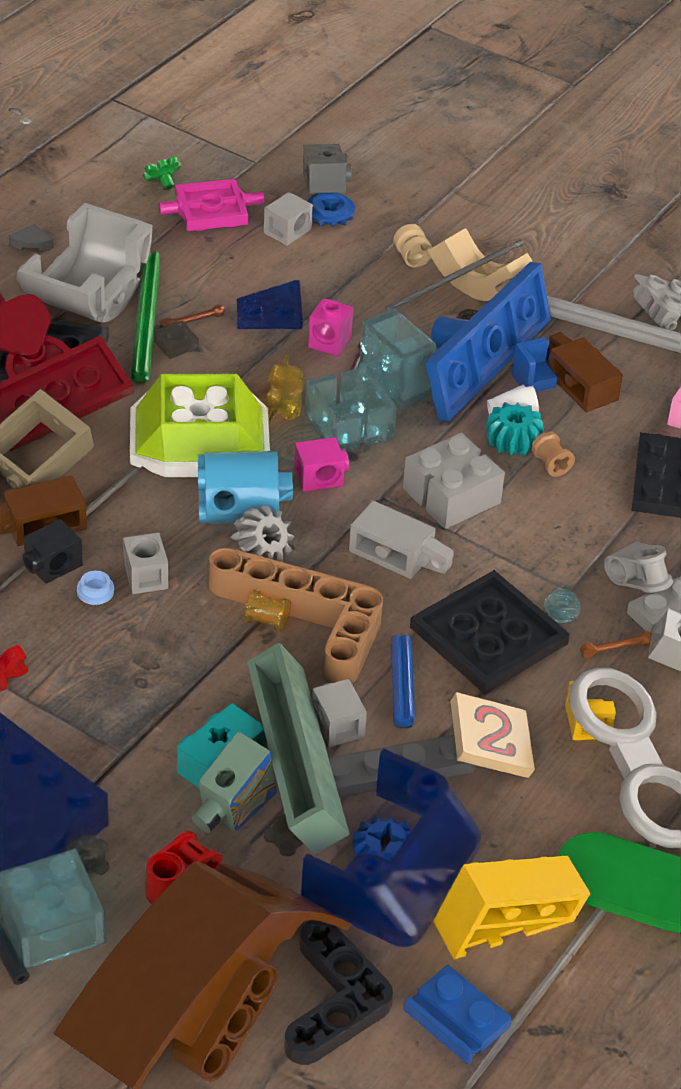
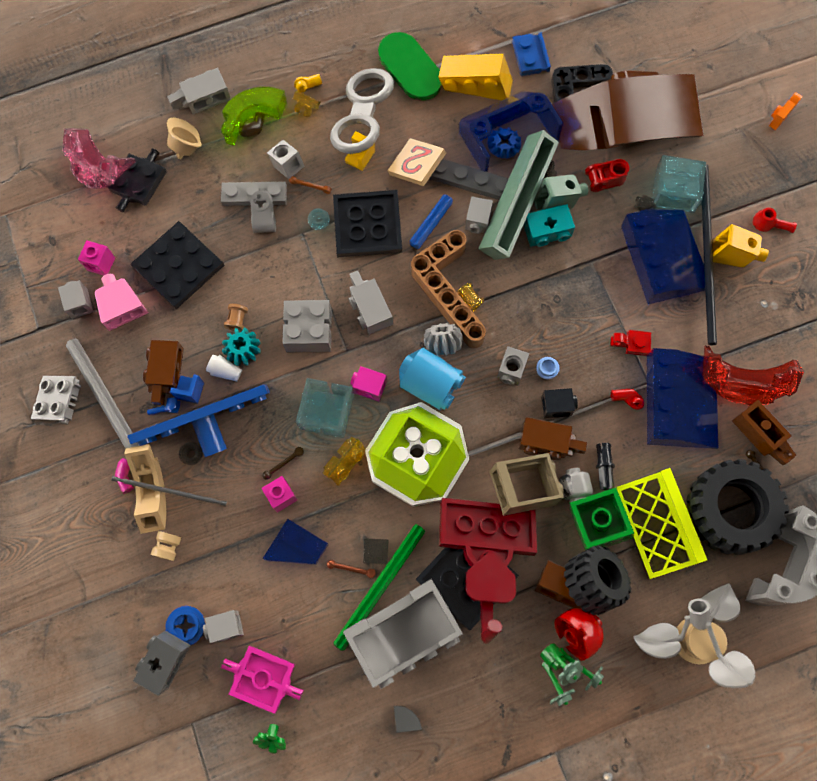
camera: 140 degrees left, 30 degrees up
clear light blue brick [358,308,436,410] -> none

